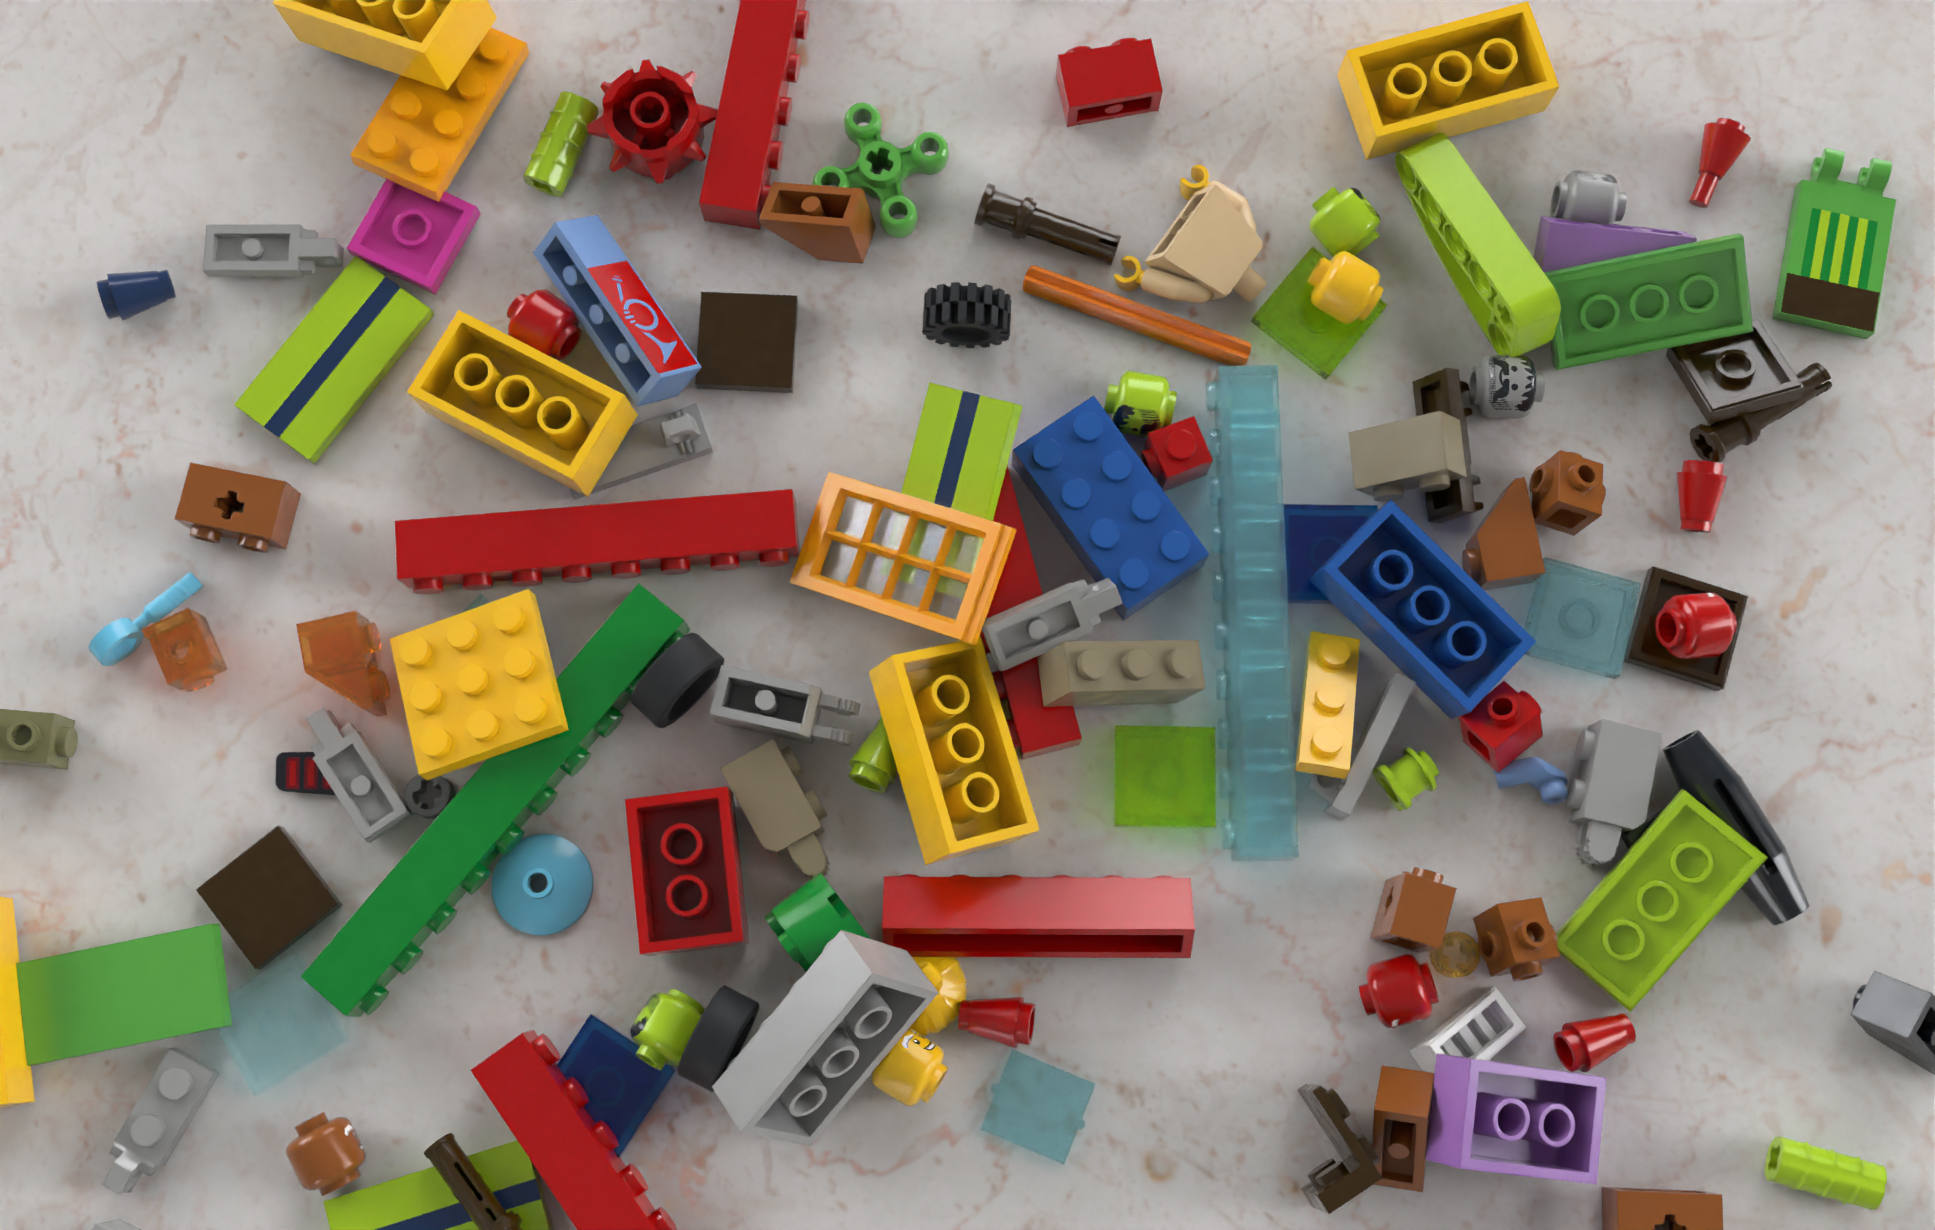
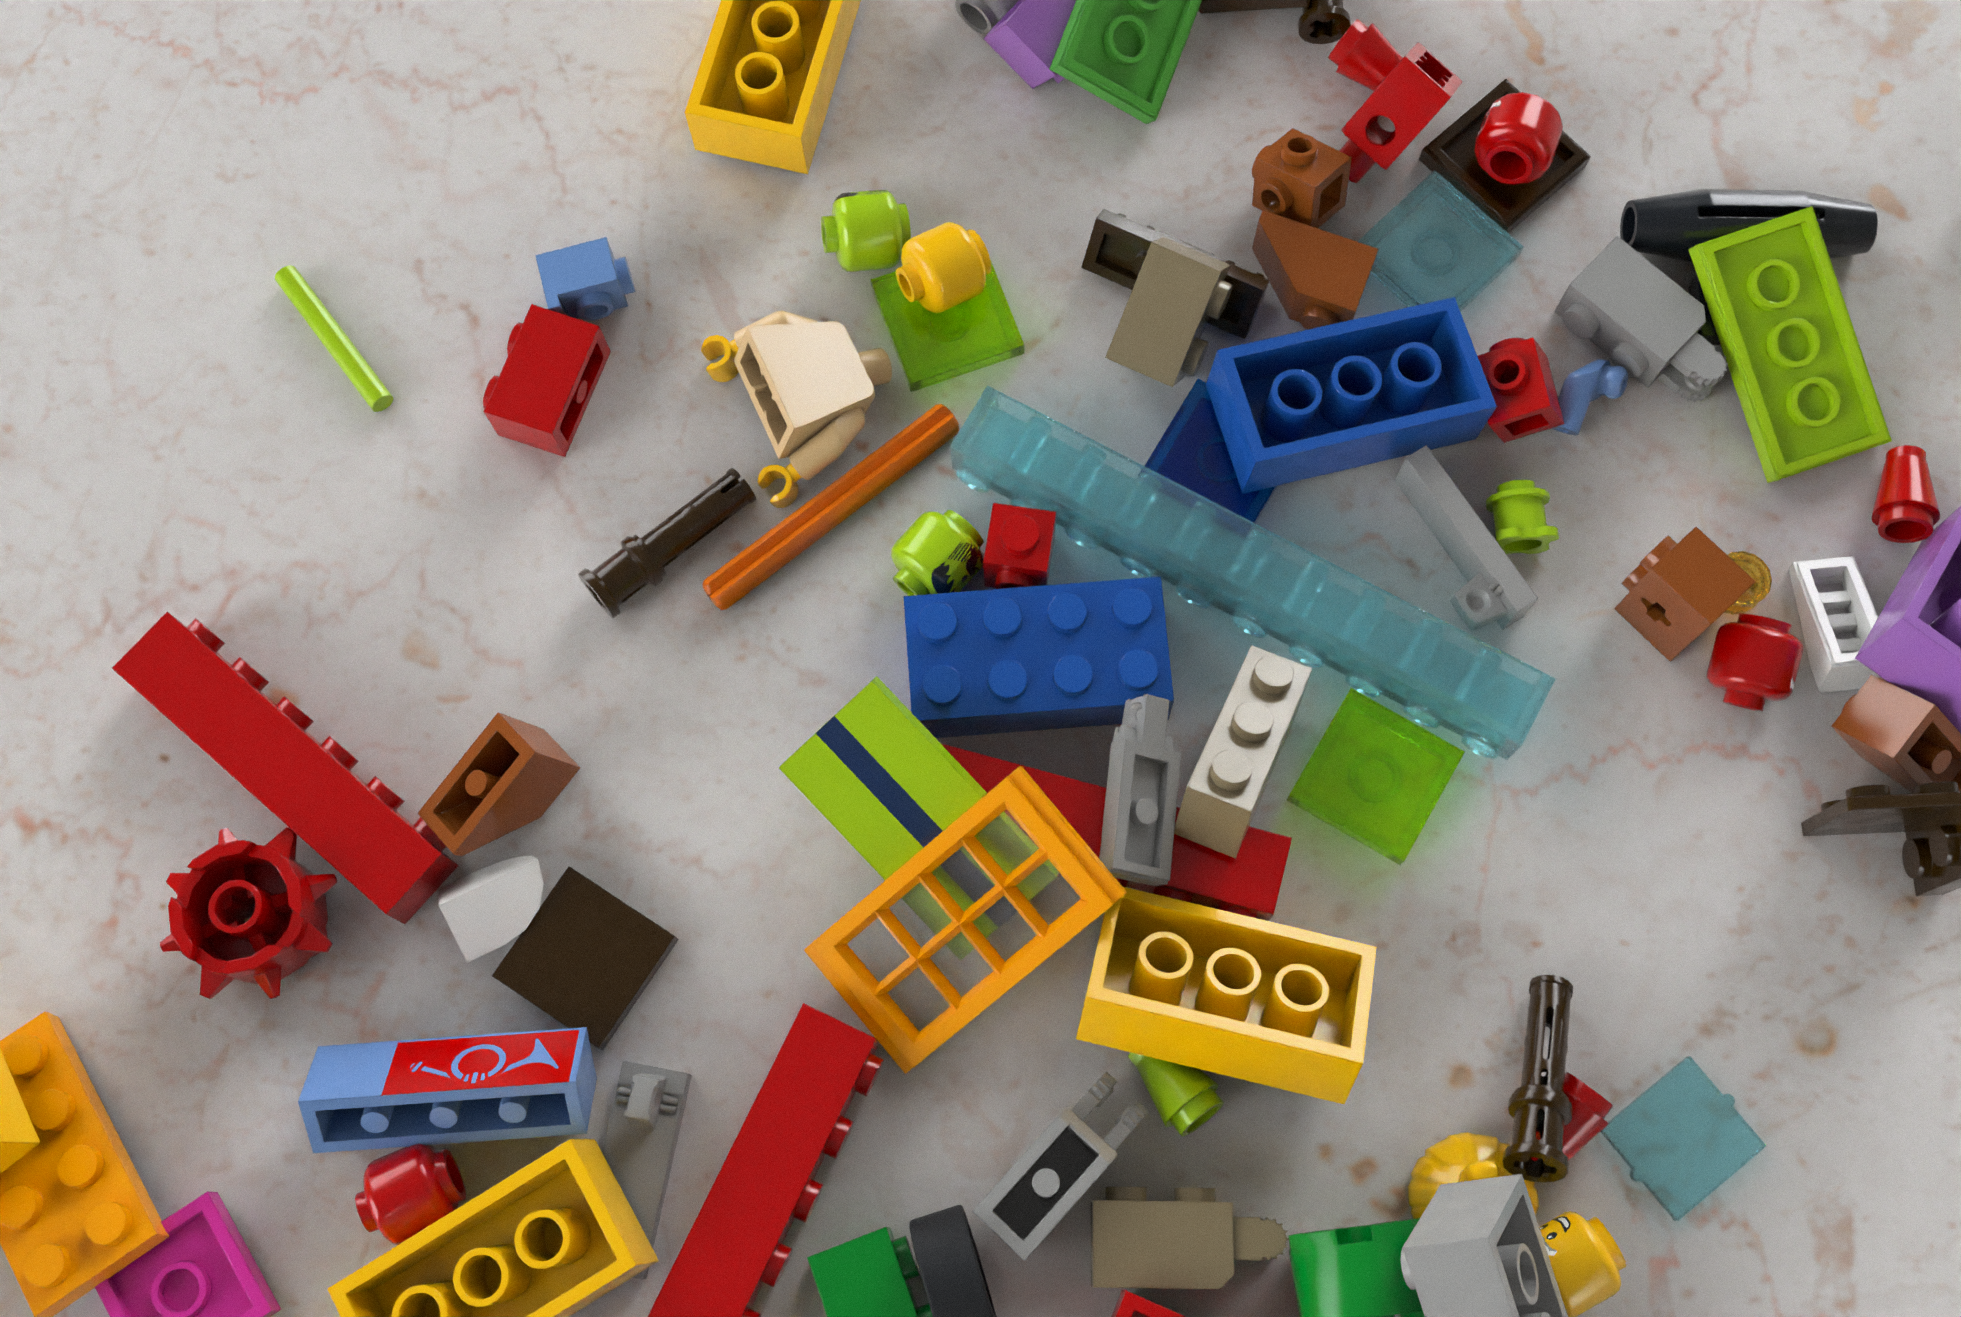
camera: 55 degrees left, 5 degrees down
lime axle [523,91,599,197] -> none
bright green gear [812,102,949,238] -> none
red brick [882,874,1195,958] -> none
black tyre [922,282,1012,348] -> none
yellow plate [1295,631,1360,779] -> none
lime beam [1395,132,1561,357] -> none
light grey head [1469,355,1545,419] -> none
dark orange brick [1473,897,1560,981] -> none
none -> white brick [438,855,544,963]
none -> medium blue brick [535,237,636,320]
none -> red torso [1339,42,1463,184]
none -> dark brown pin [1503,975,1573,1183]

